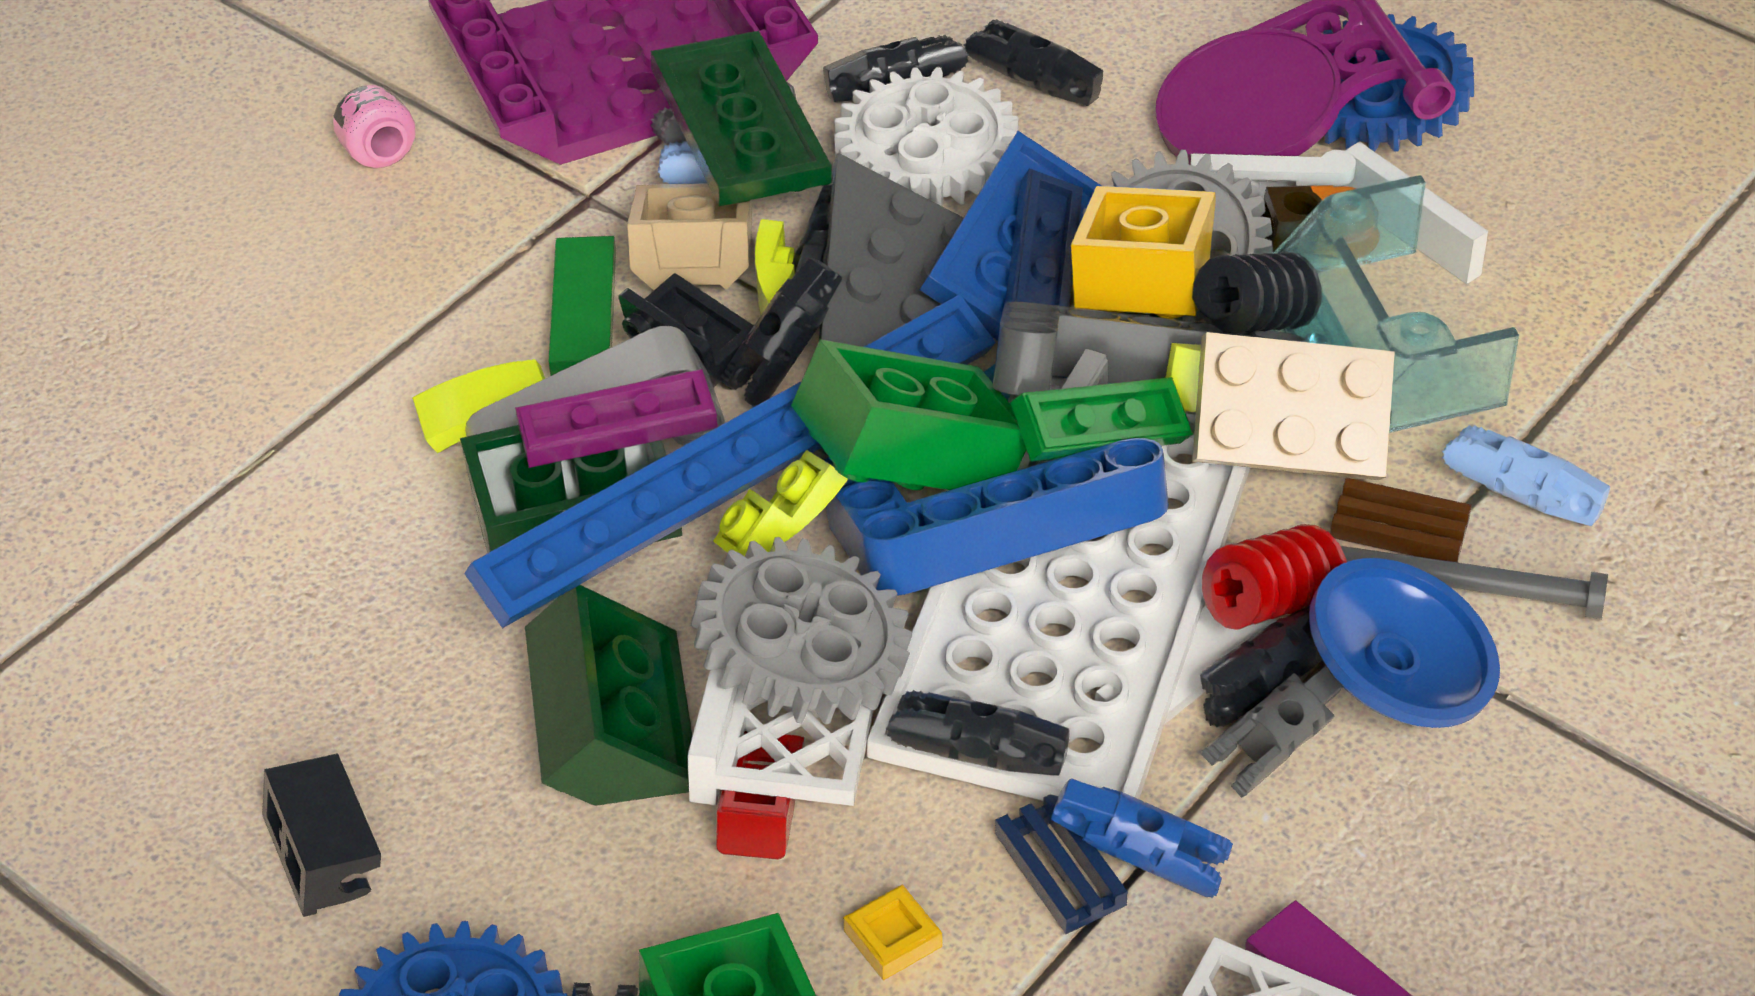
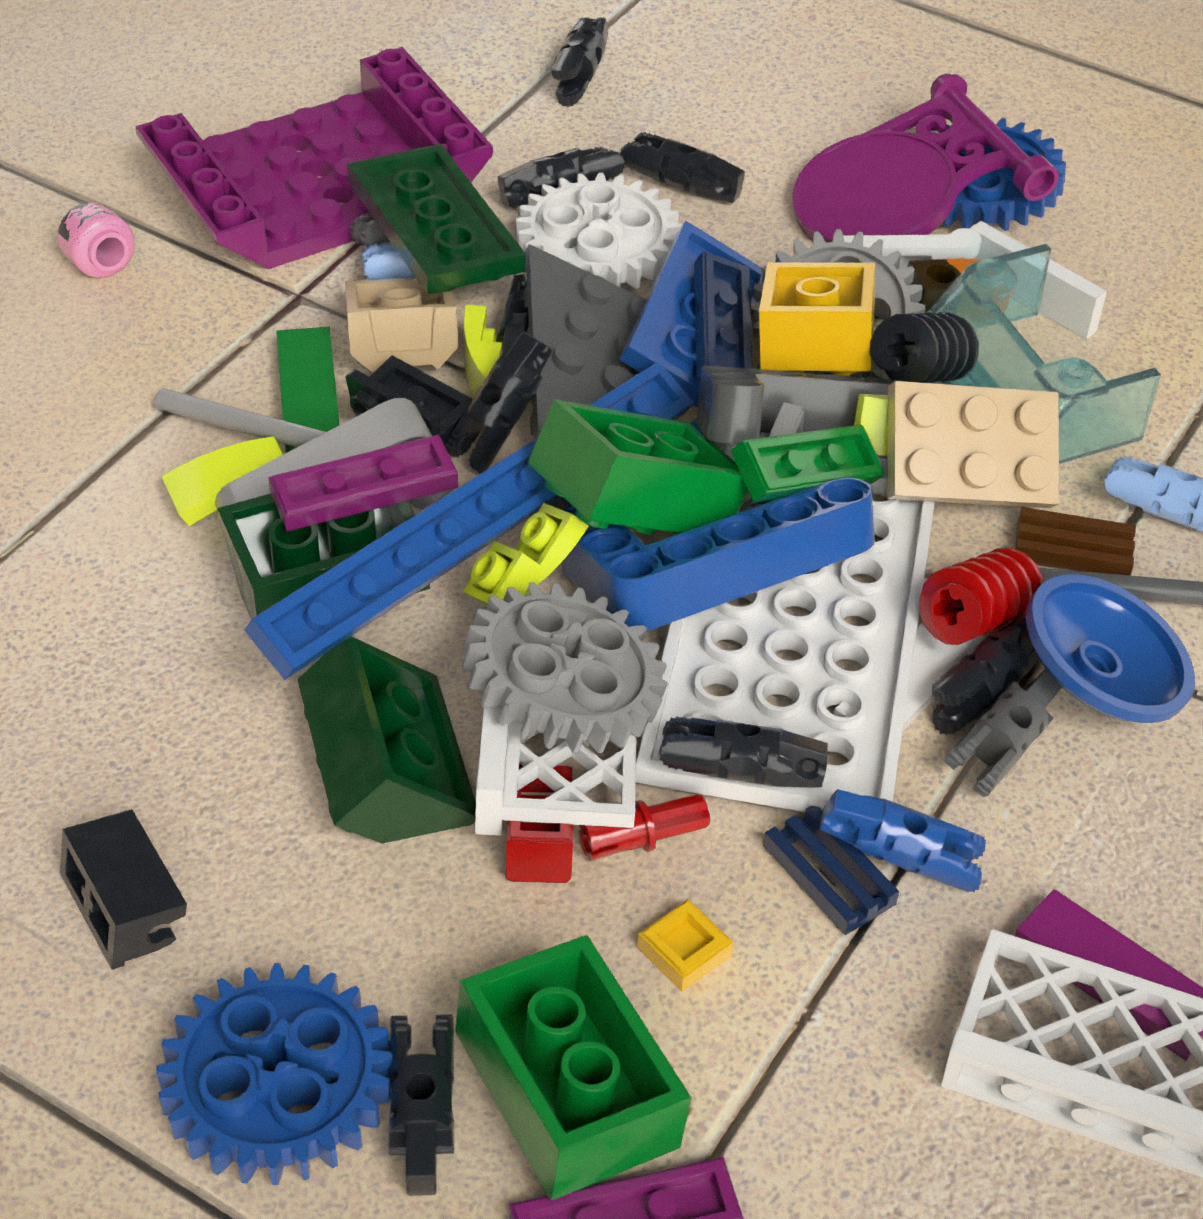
camera: 10 degrees left, 0 degrees up
none -> light grey bar [155,388,326,447]
none -> red axle [579,794,710,861]

